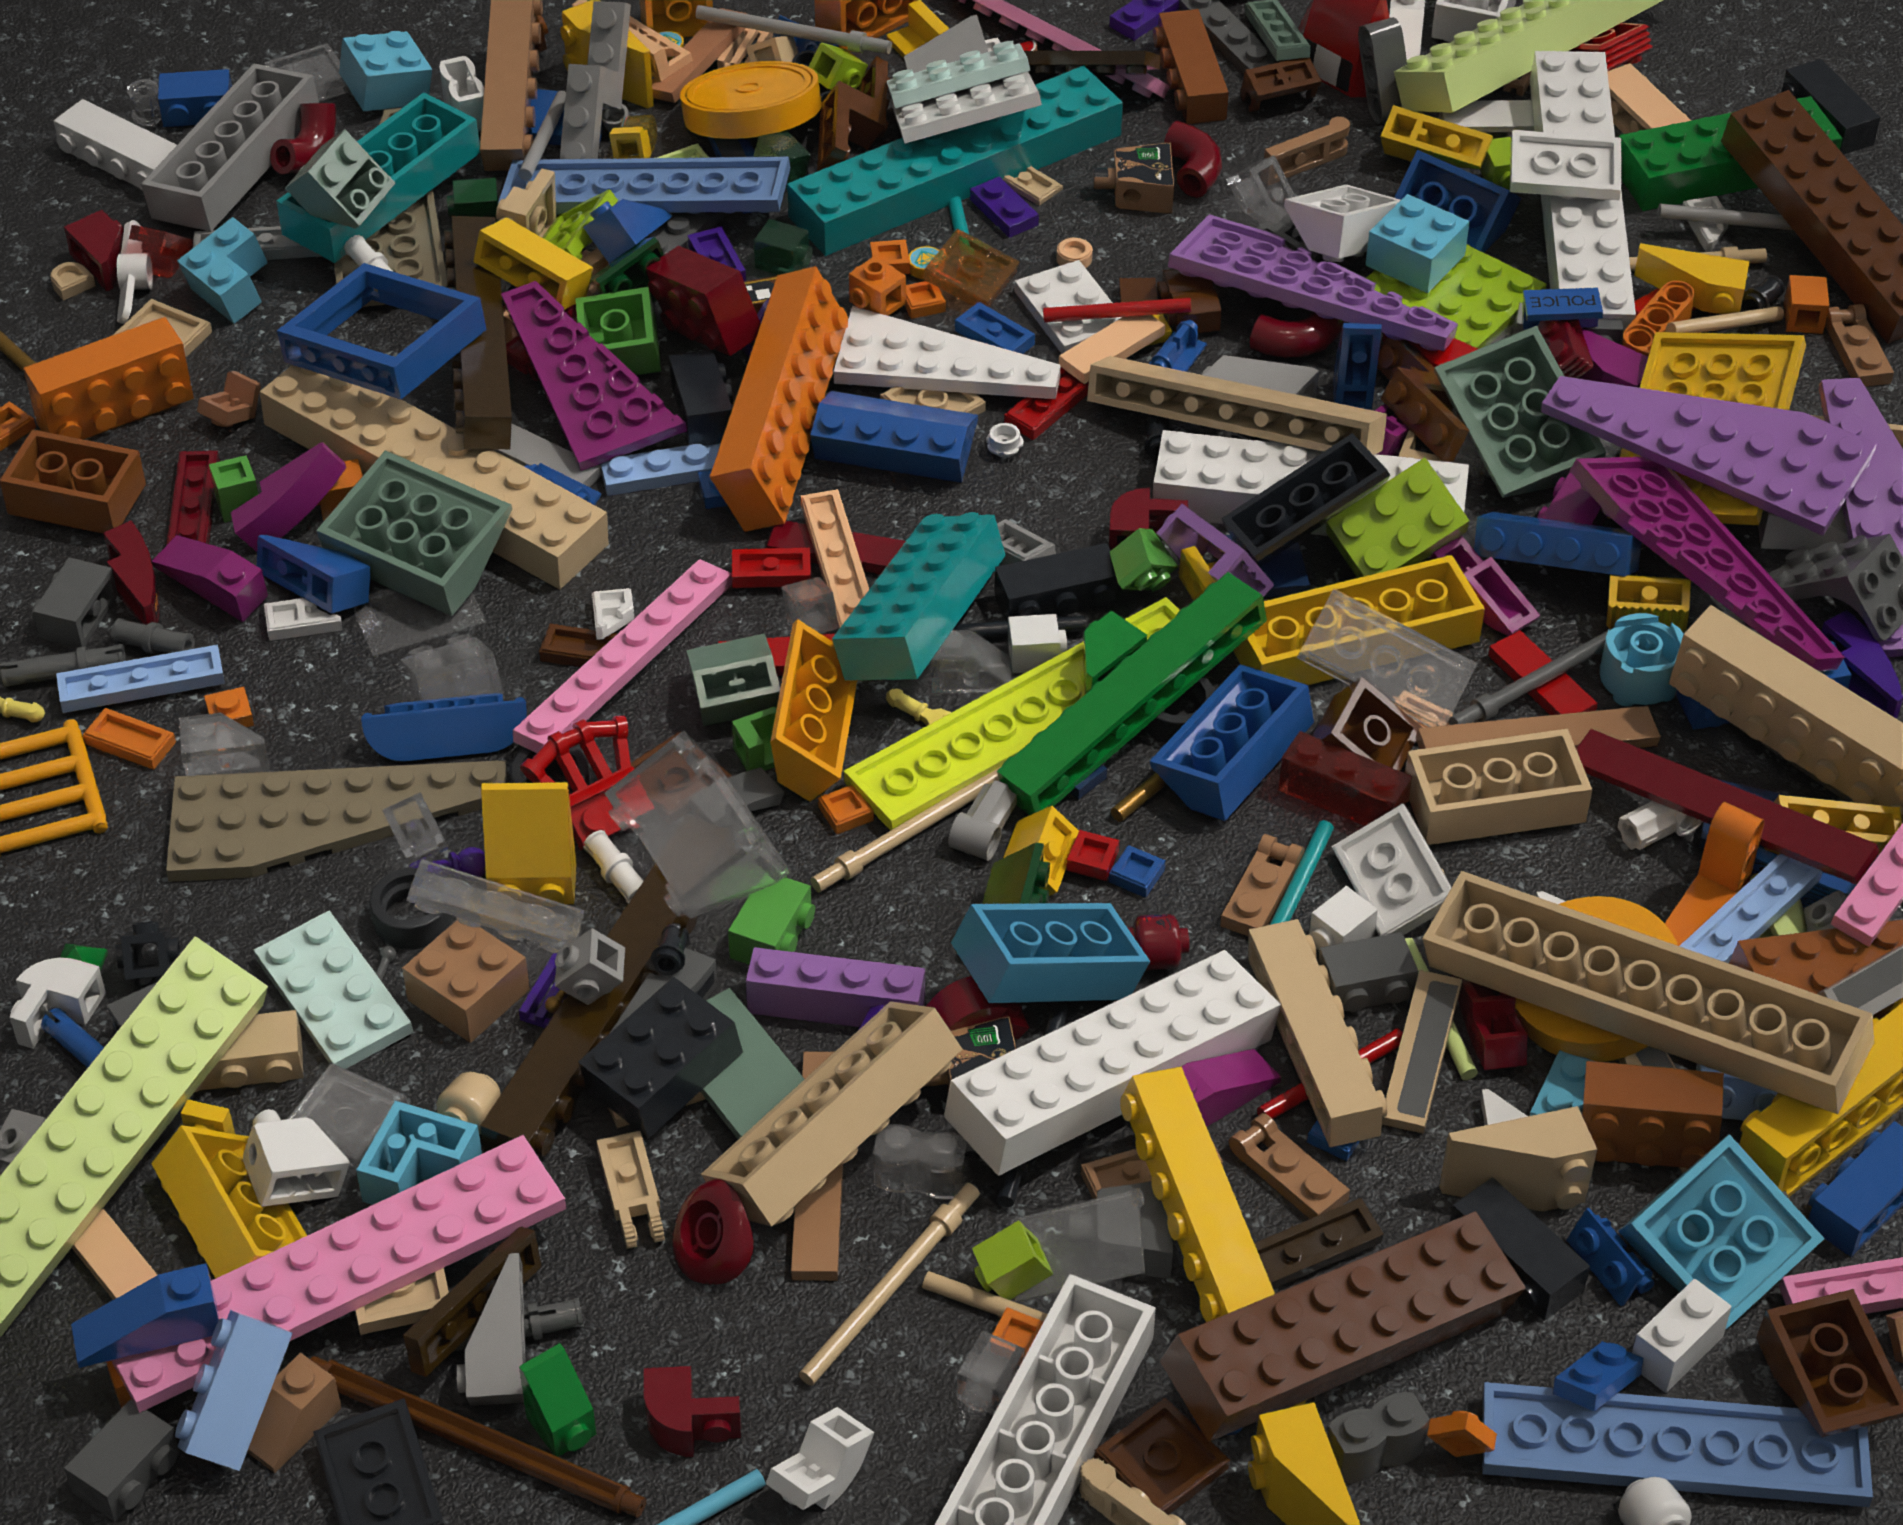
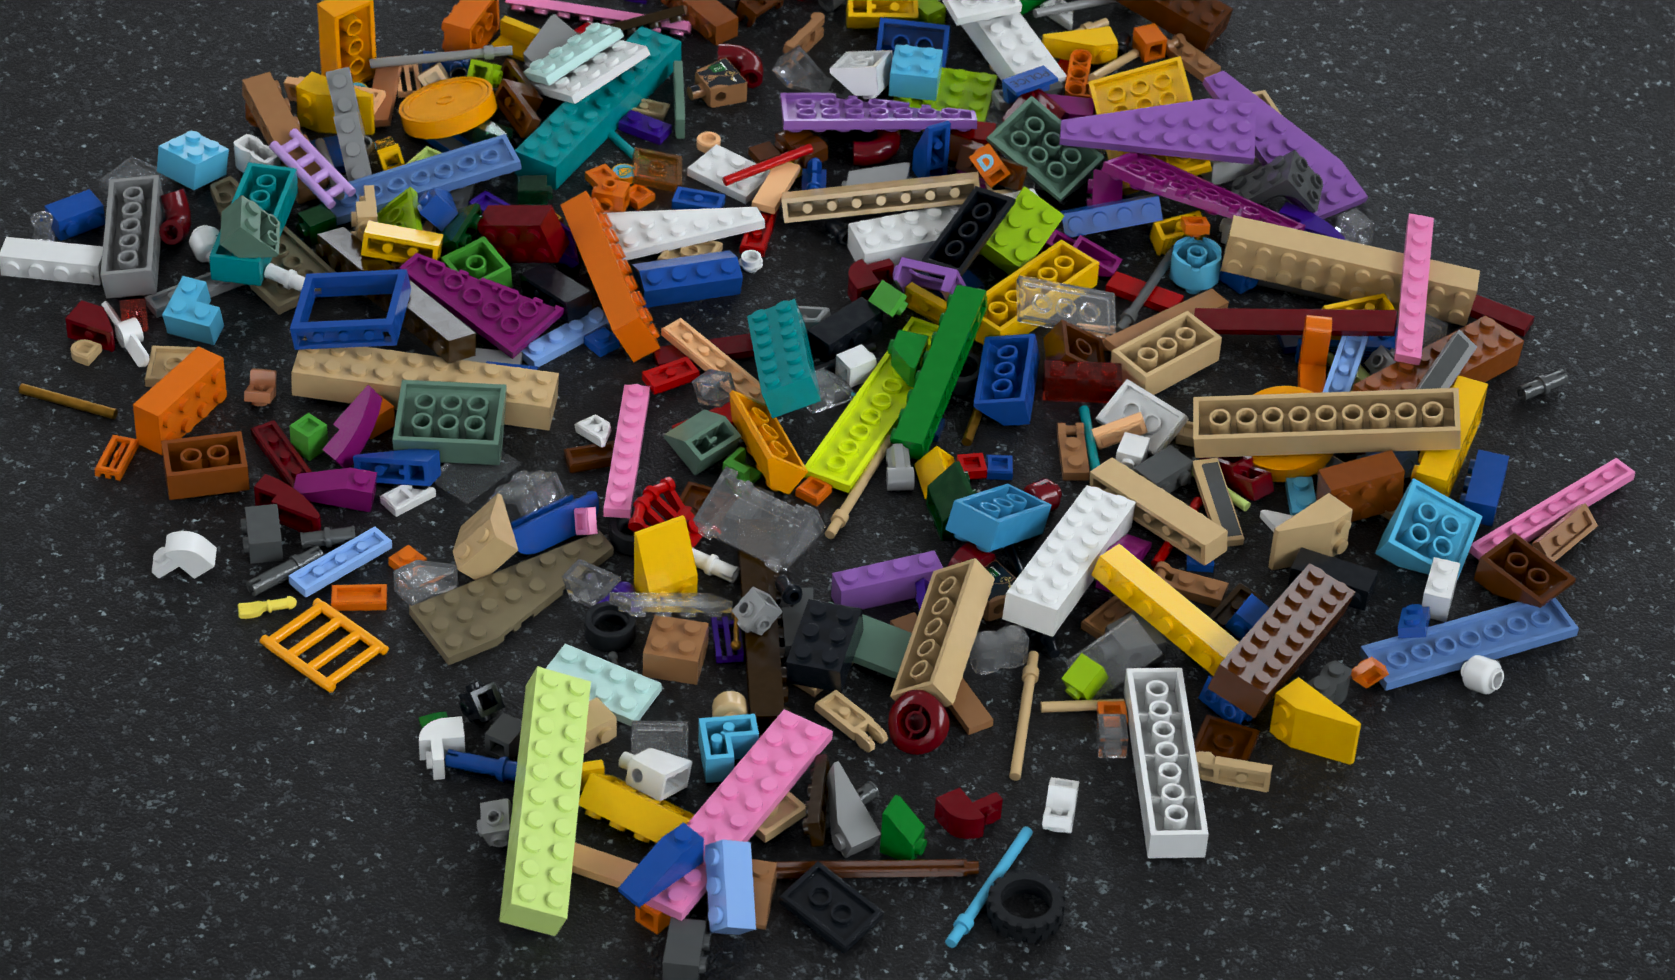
camera: 30 degrees left, 5 degrees down
bright green brick [728,870,815,965] -> none
light yellow piece [886,688,951,726] -> none
blue hinge [1566,1208,1655,1306] -> none
white piece [1618,801,1703,850] -> none
none -> lavender bar [269,128,356,209]
none -> tan slope [453,493,518,580]
none -> bright pink tile [574,507,598,535]
none -> sand green tile [673,61,685,139]
none -> orange brick [969,143,1011,188]
none -> light nougat tile [1091,412,1148,450]
none -> orange plate [1180,216,1210,237]
none -> blue brick [1225,593,1269,640]

